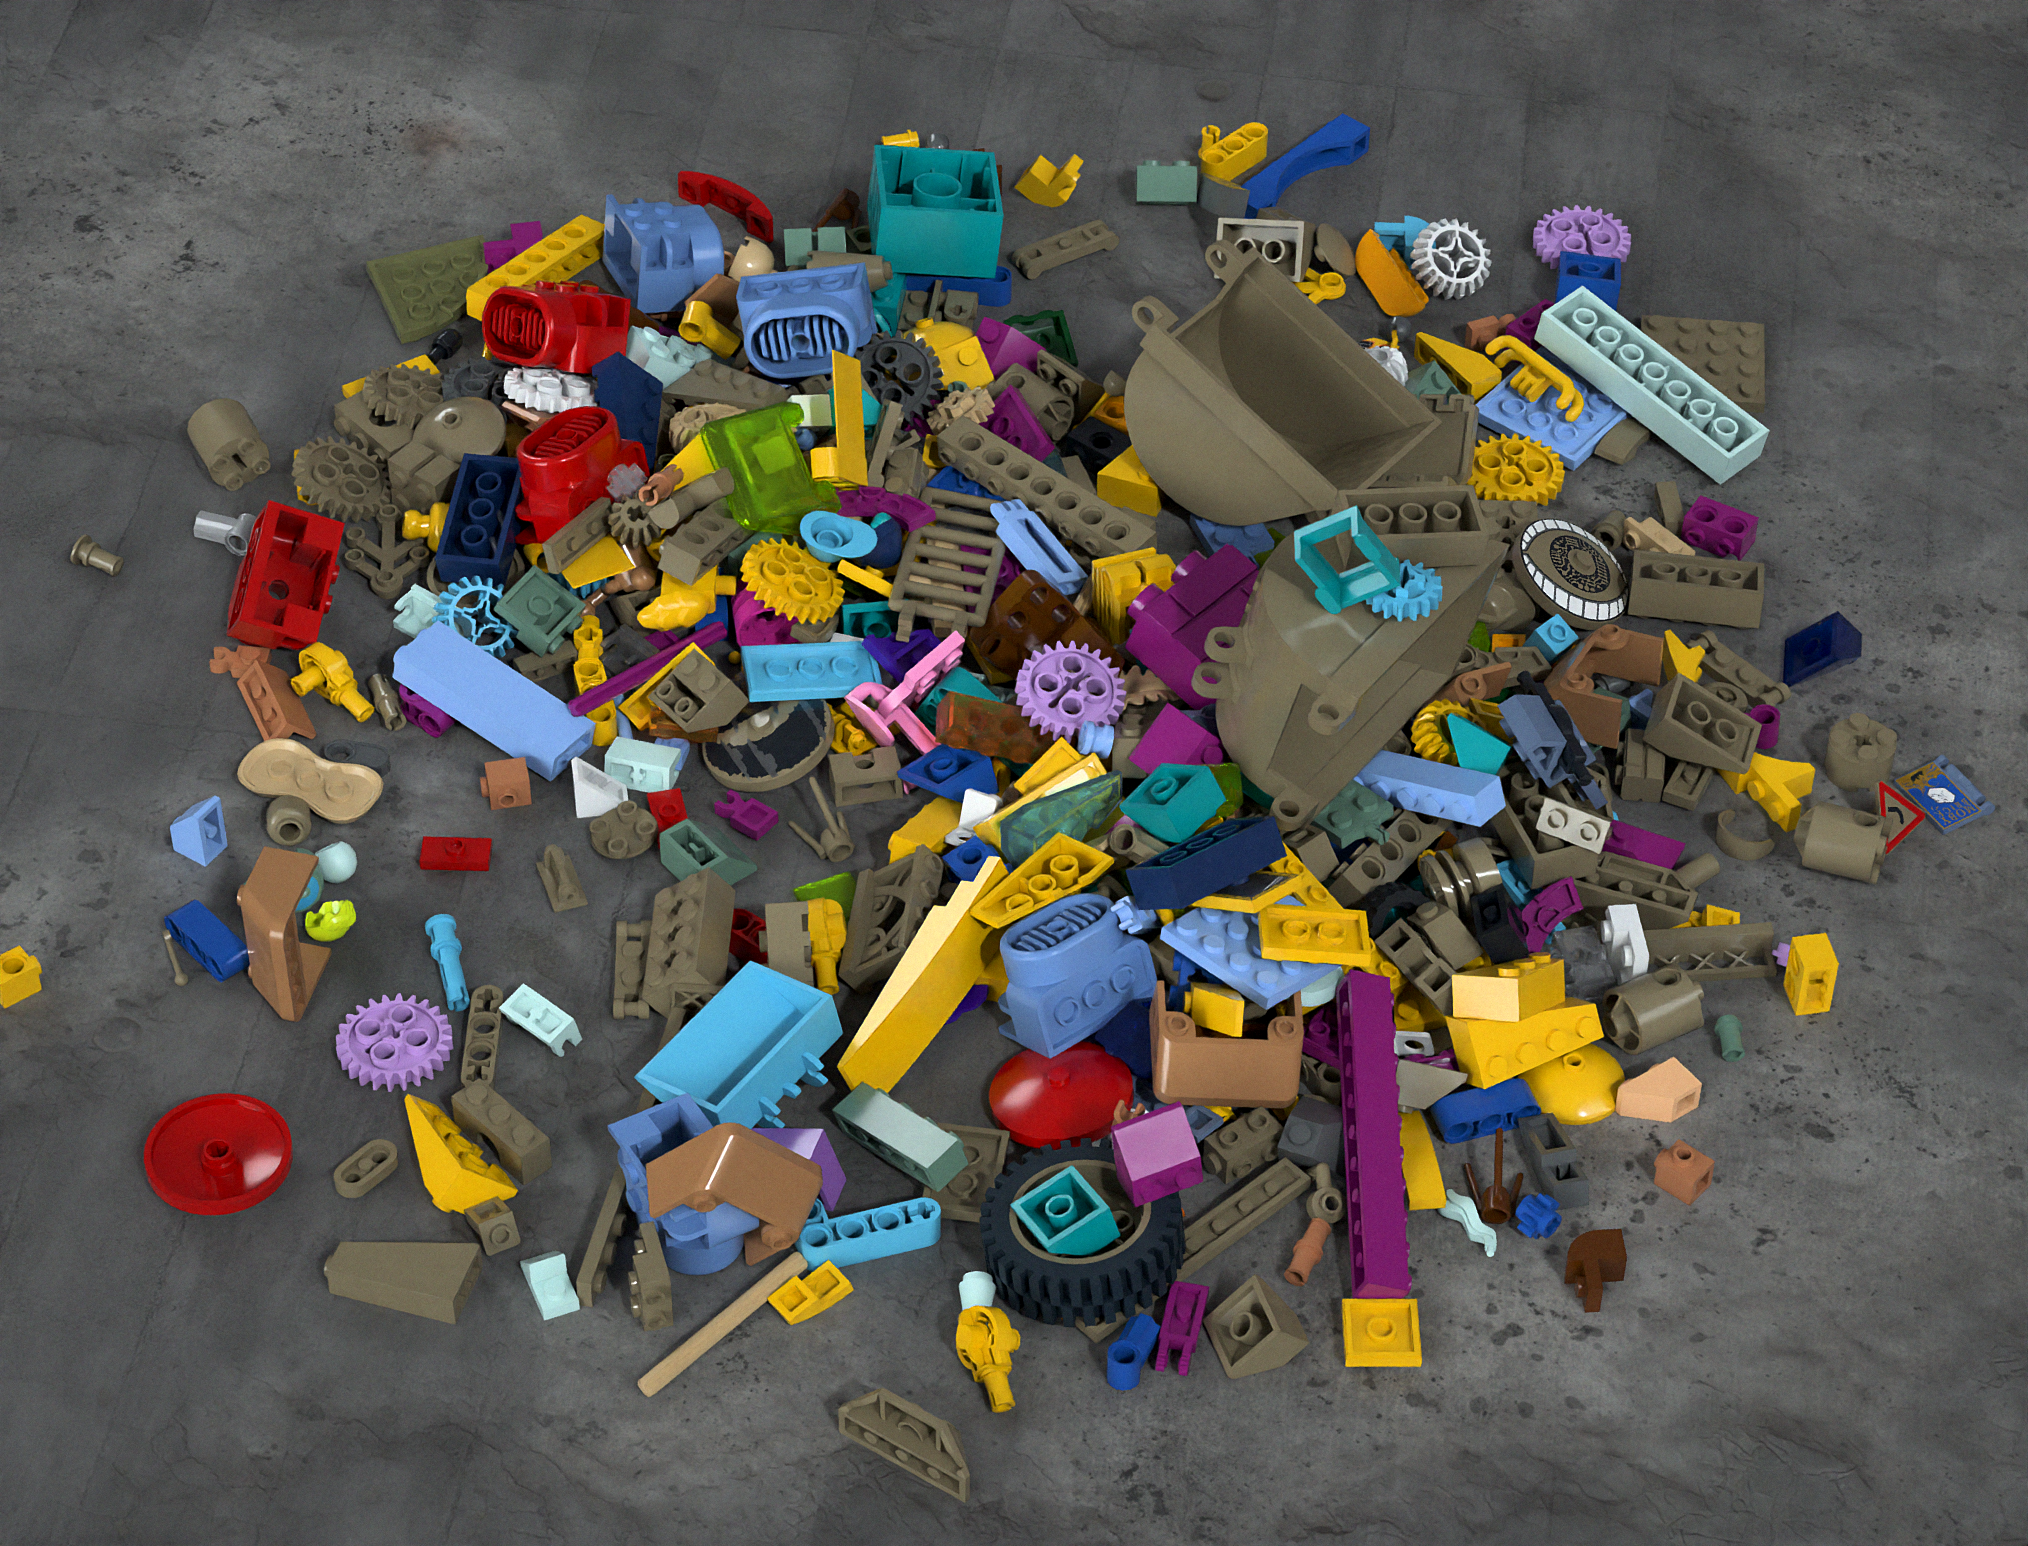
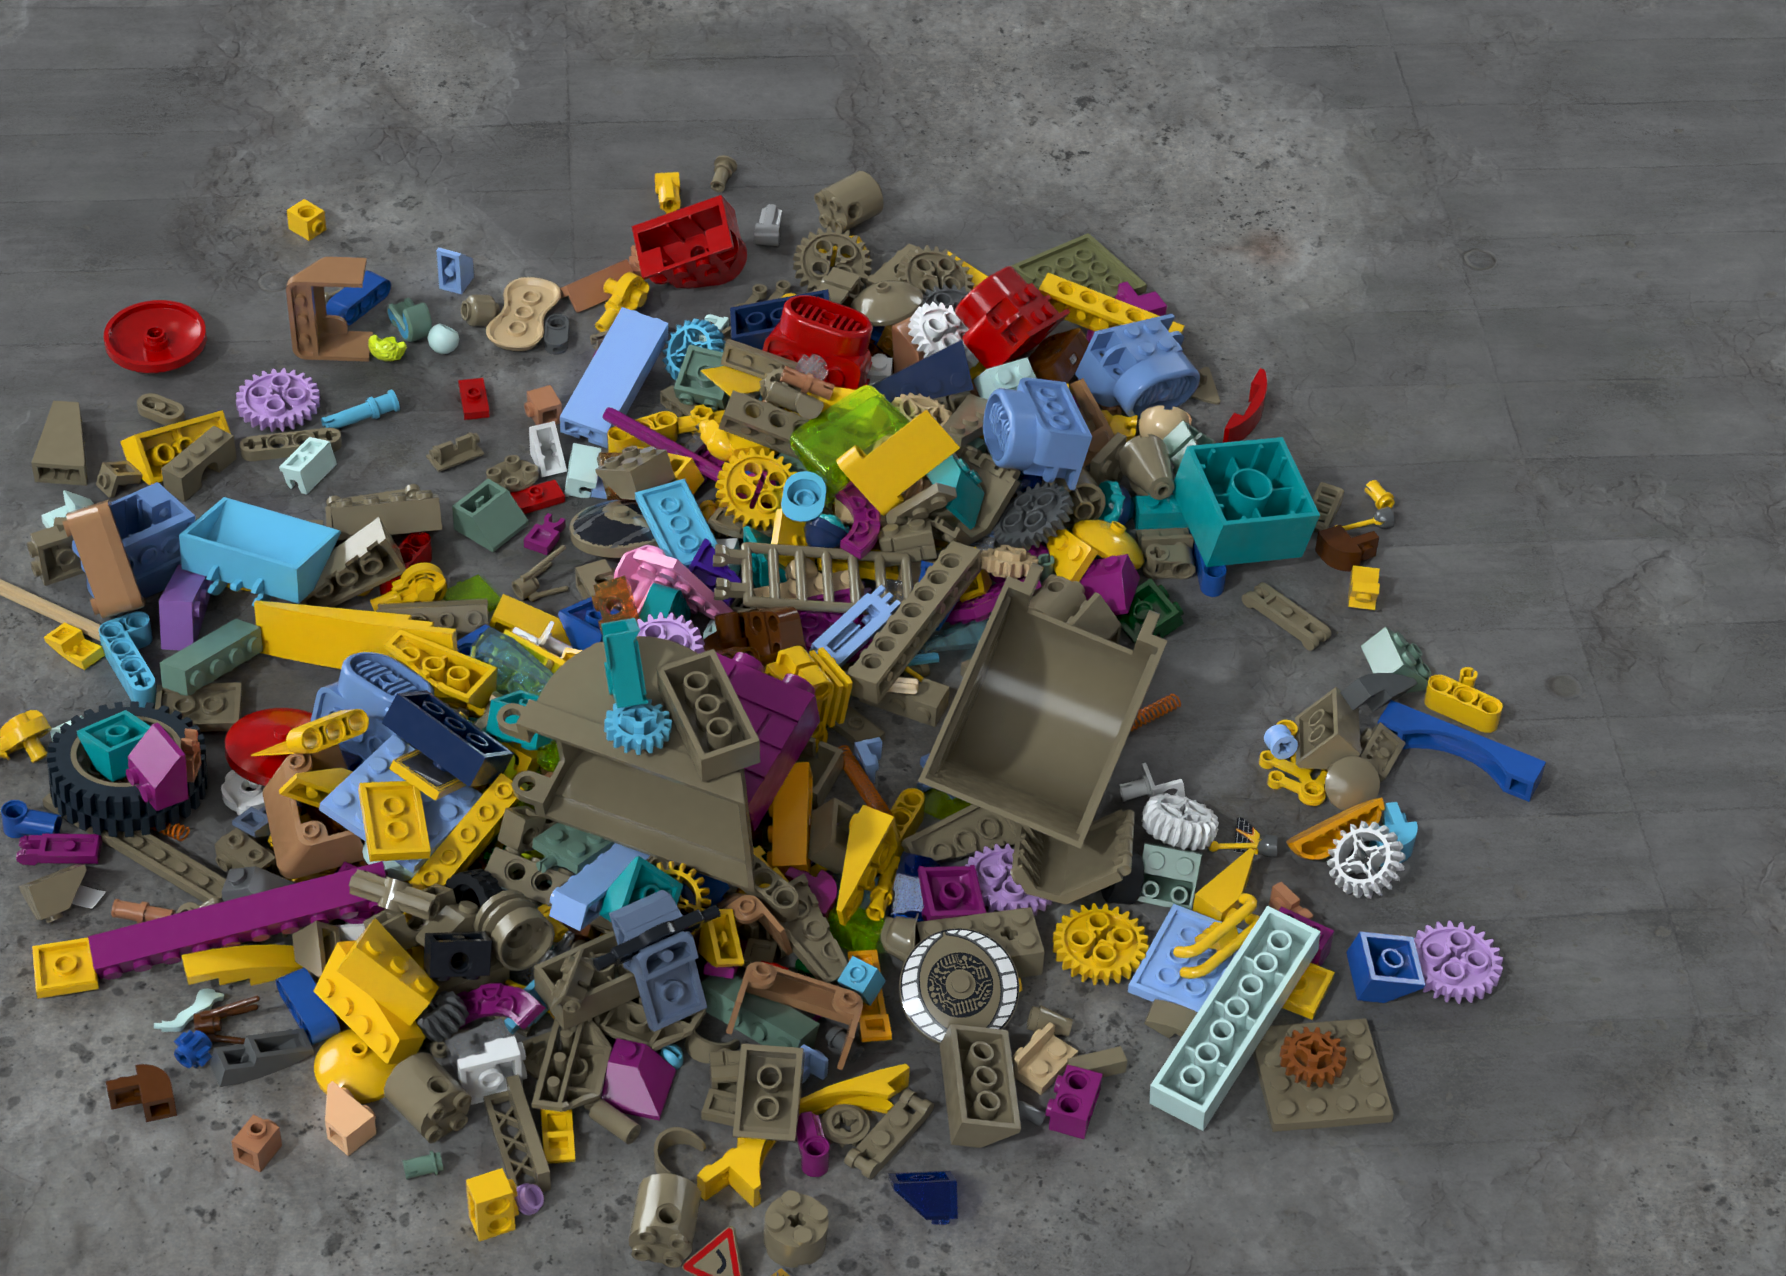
camera: 75 degrees right, 0 degrees up
none -> yellow piece [251,709,369,756]
none -> dark tan piece [349,869,441,921]
none -> yellow piece [655,172,680,214]
none -> dark orange gear [1279,1027,1347,1088]

